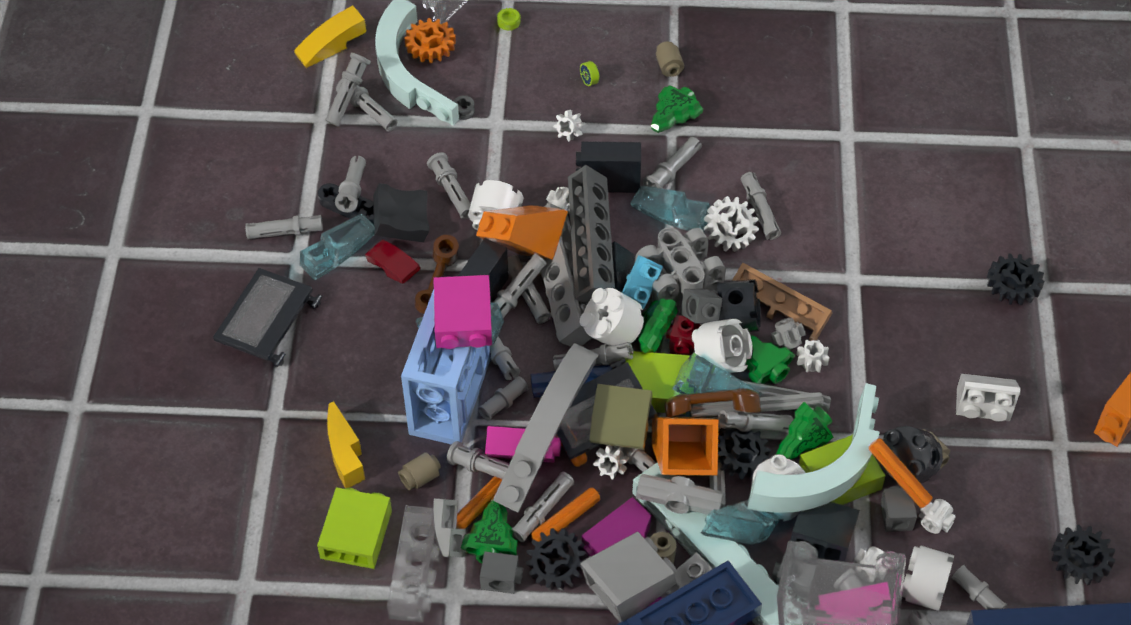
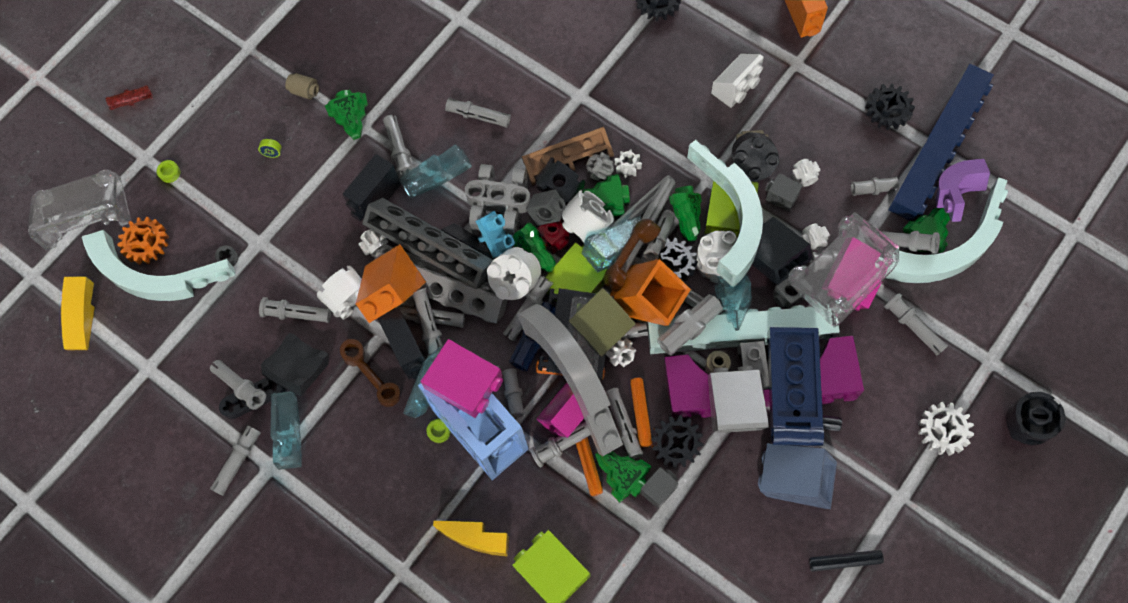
camera: 50 degrees left, 15 degrees up
piece [213,268,322,367] -> none
light grey pin [325,53,371,126] -> none
light grey pin [336,78,398,132] -> none
dark red slope [365,239,421,284] -> none
clear brick [387,505,440,622] -> none
dark tan brick [398,452,441,490] -> none
light grey slope [433,499,466,557] -> none
white gear [553,110,586,141] -> none
white gear [704,196,759,252] -> none
orange axle [868,438,932,508] -> none
white brick [901,546,954,611] -> none

